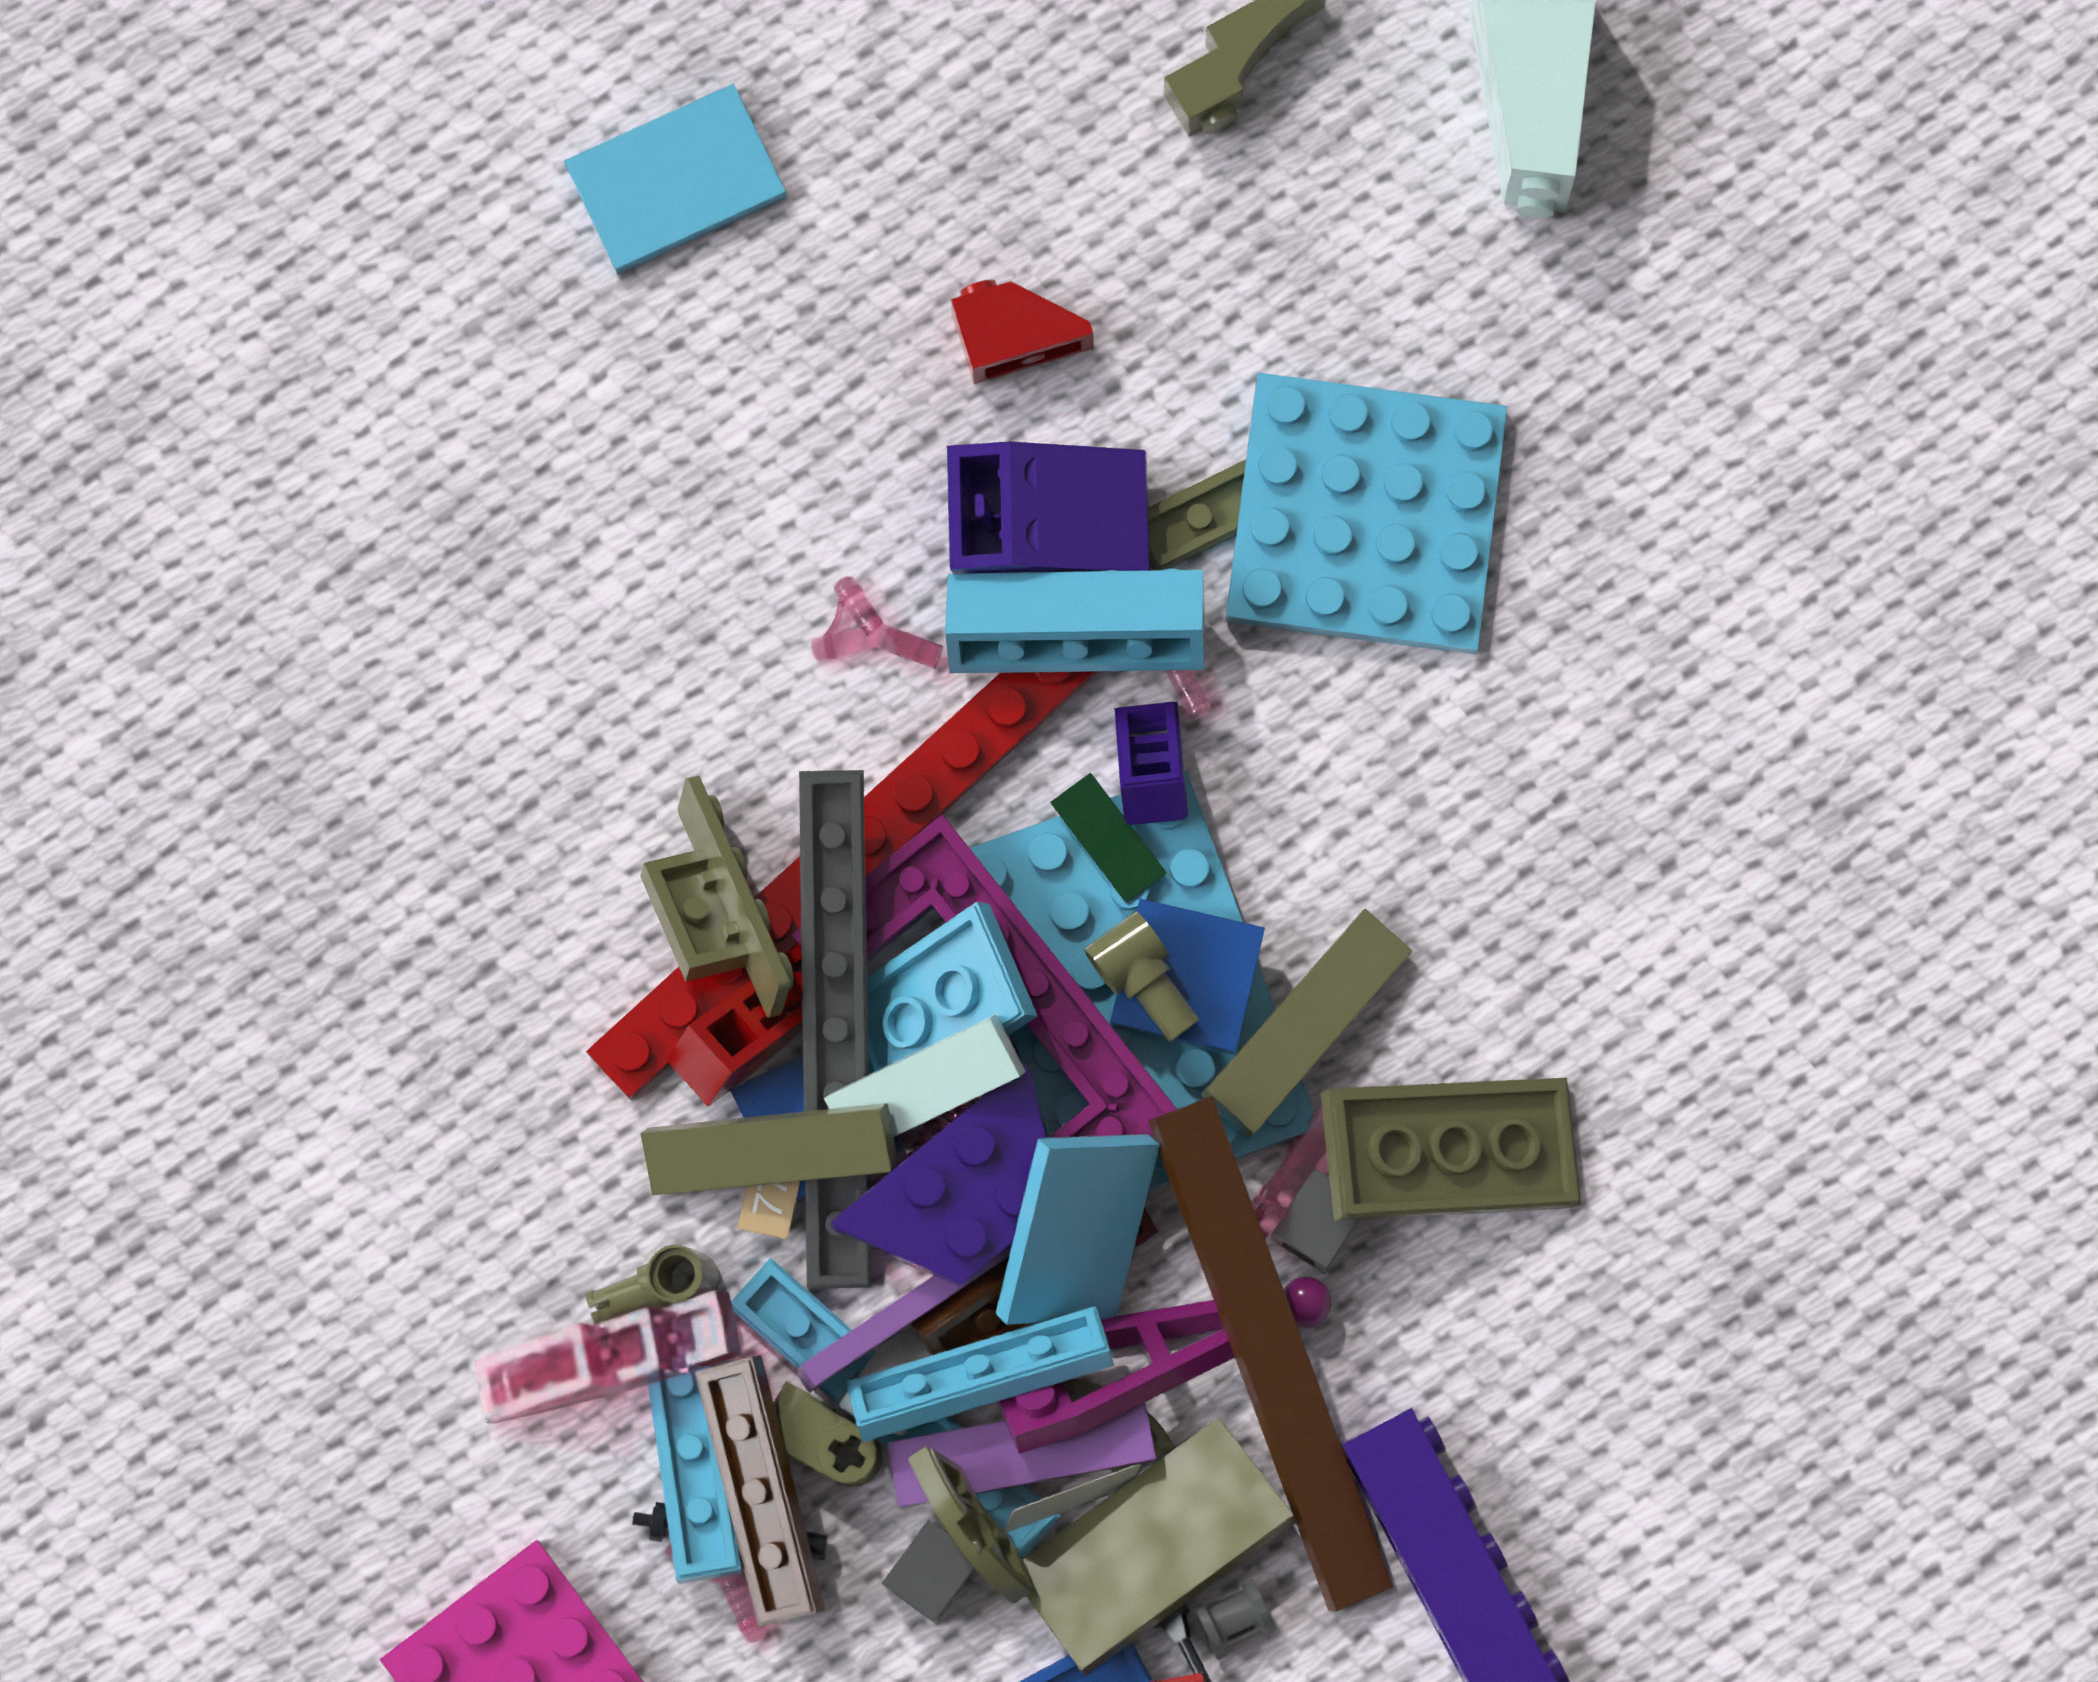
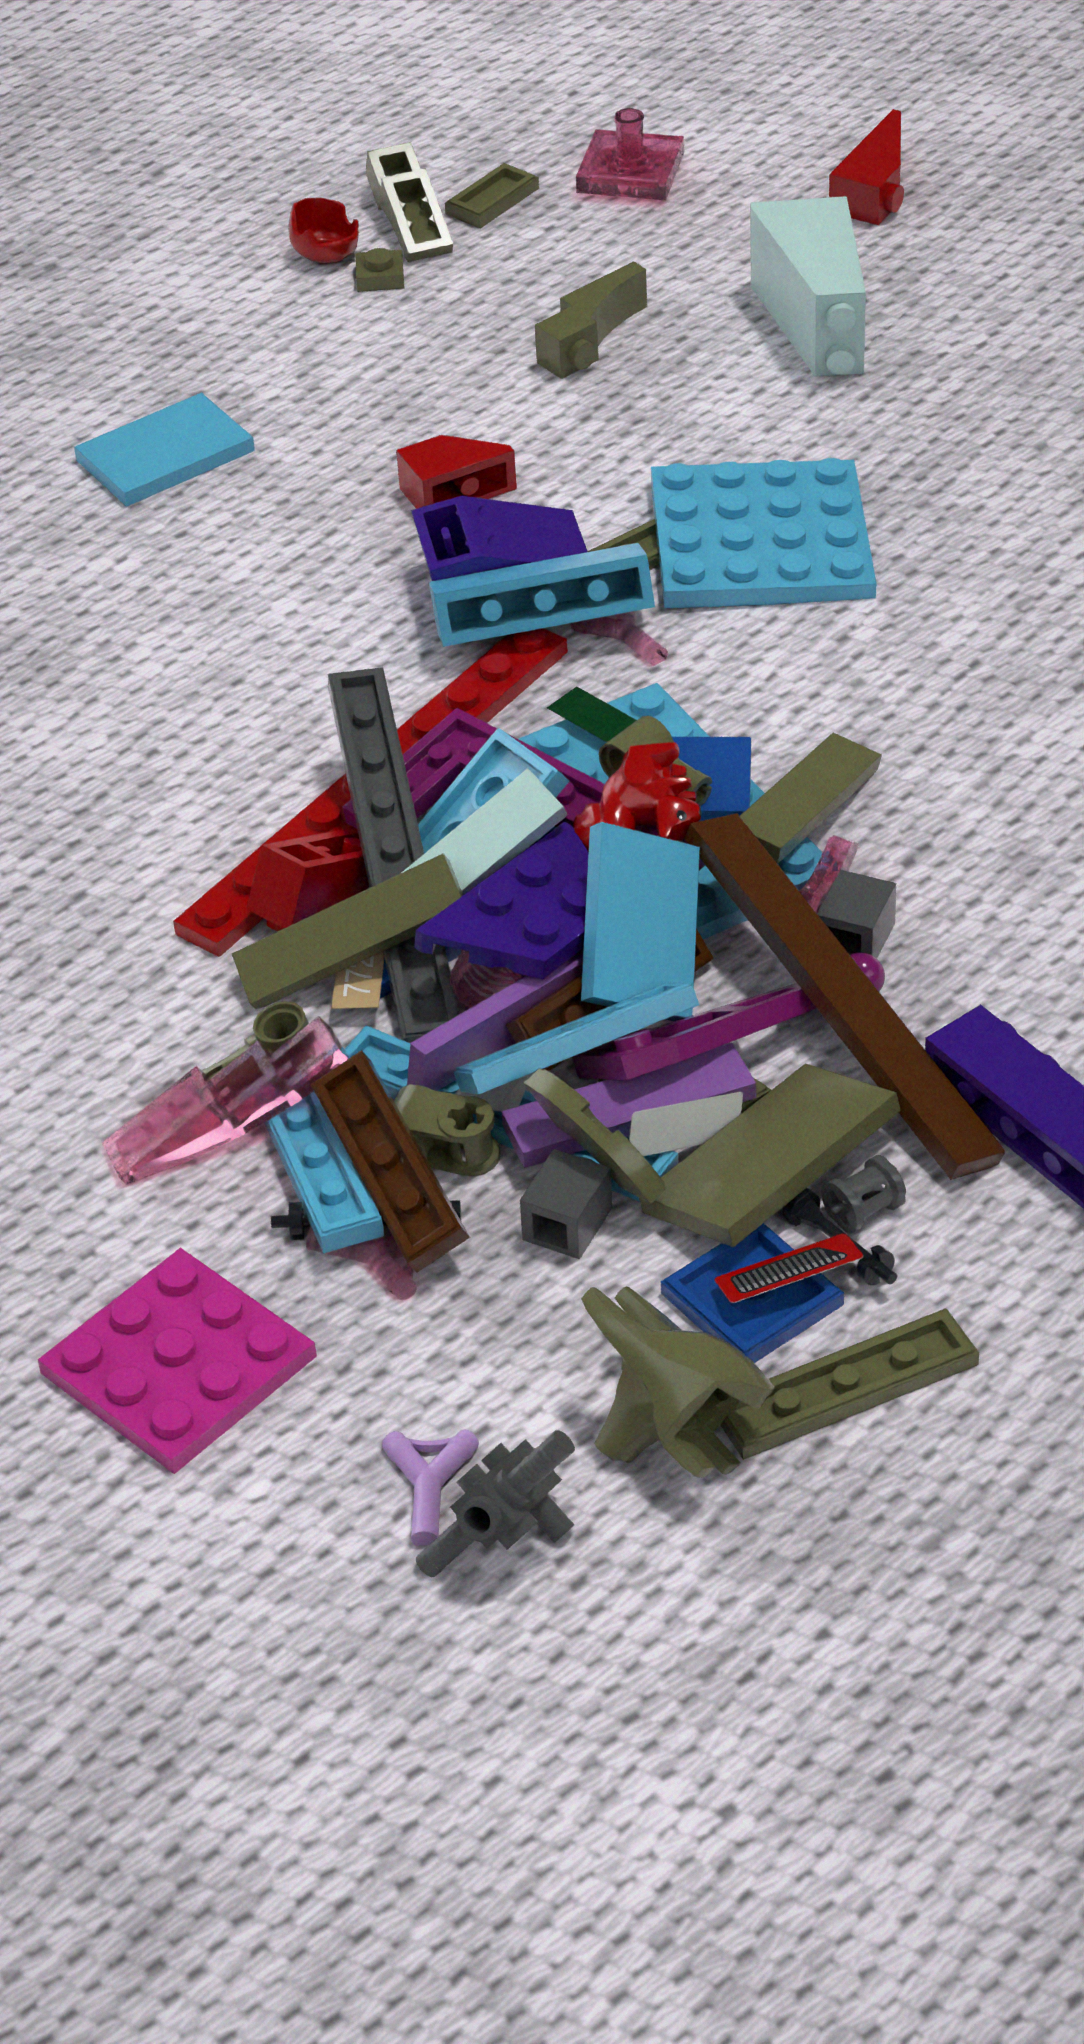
camera: 10 degrees left, 35 degrees down
olive bracket [640,775,794,1018] -> none
clear pink piece [811,576,944,669] -> none
dark purple slope [1114,701,1188,825] -> none
olive tile [1321,1078,1581,1221] -> none
none -> red animal [573,742,702,852]

